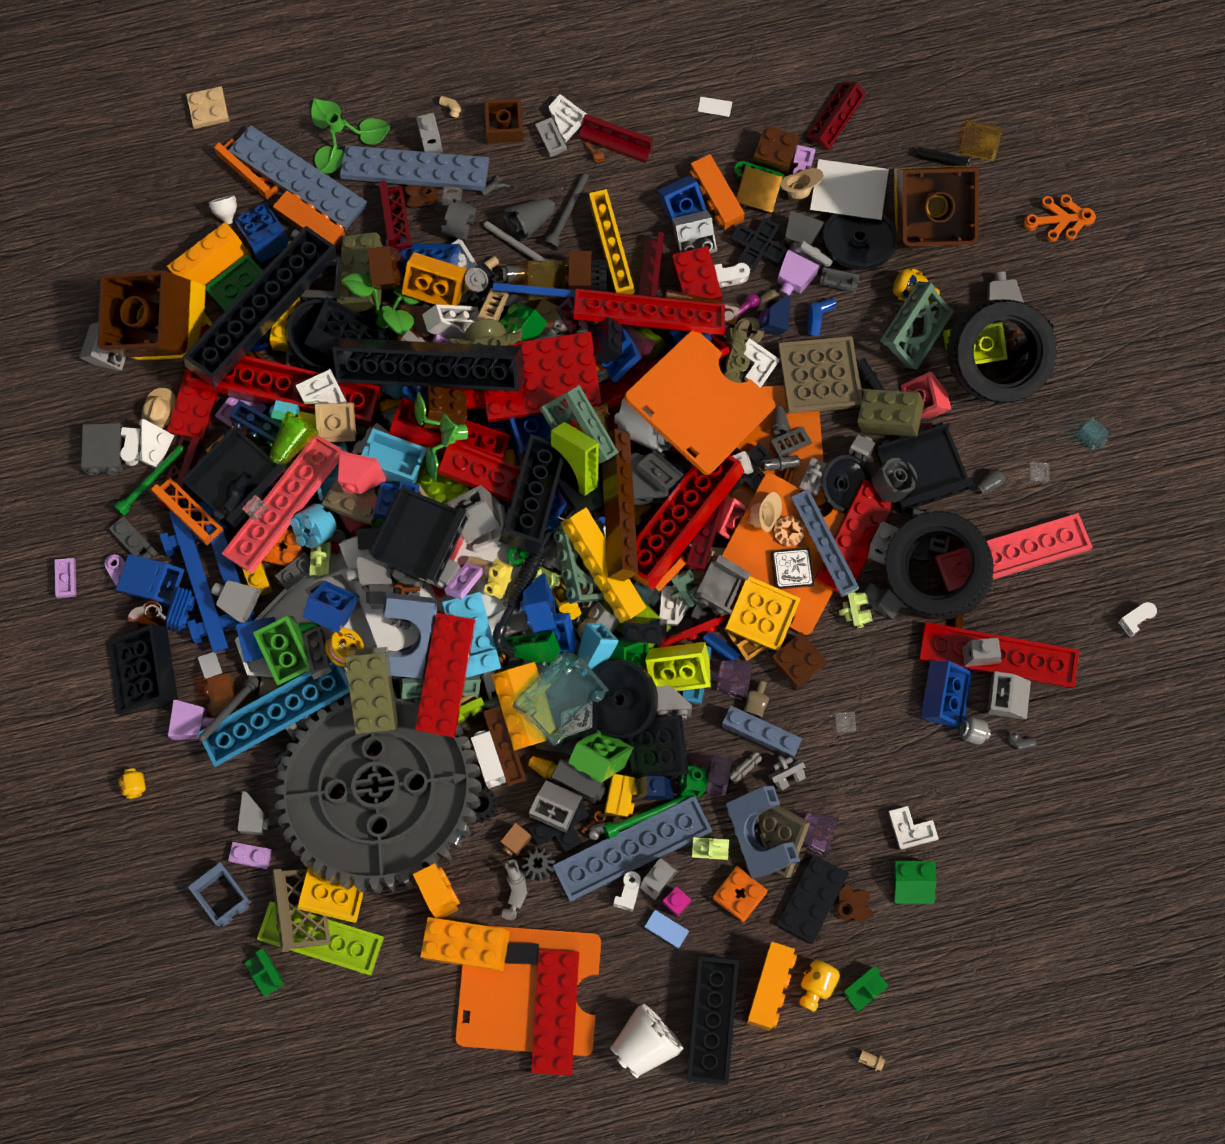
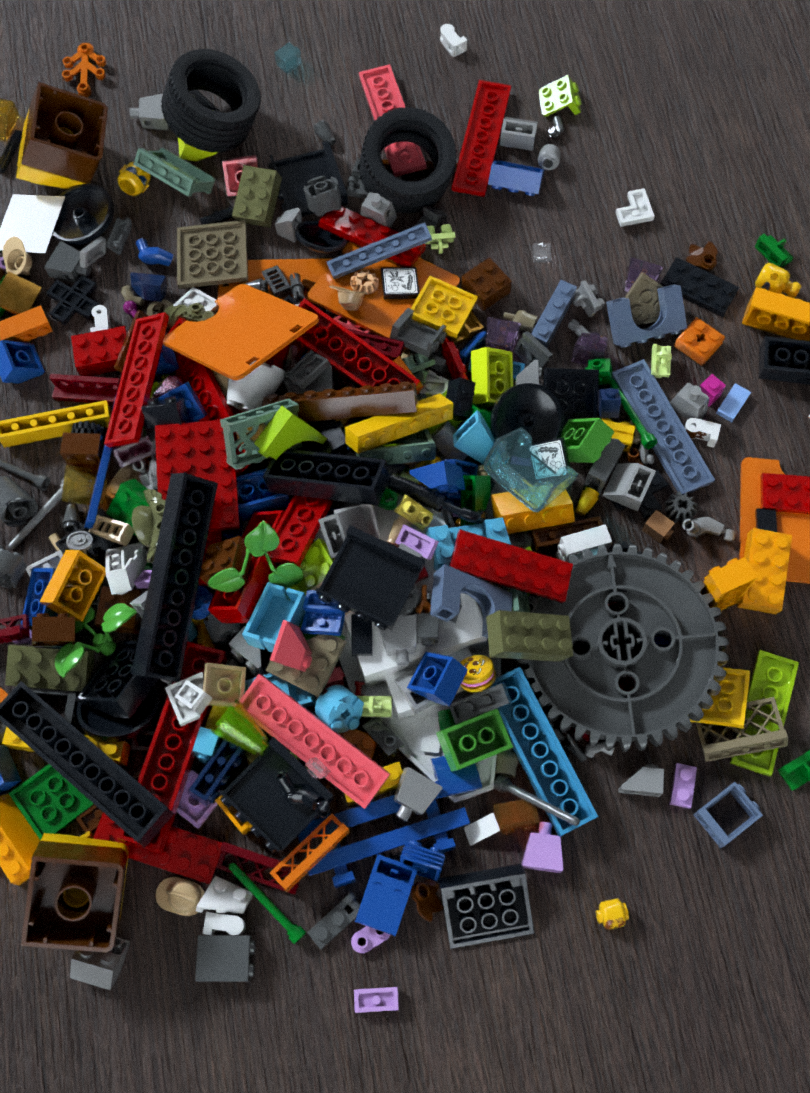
camera: 90 degrees left, 5 degrees down
light grey slope [672,210,717,253] -> none
lavender torso [777,250,819,296] -> none
light grey hips [799,458,828,496] -> none
green slope [893,861,936,904] -> none
light grey torso [962,638,1002,667] -> none
clear plate [1029,462,1050,483] -> none
none -> white slope [174,680,213,715]
none -> dark grey plate [513,331,553,373]
none -> bracket [539,75,581,117]

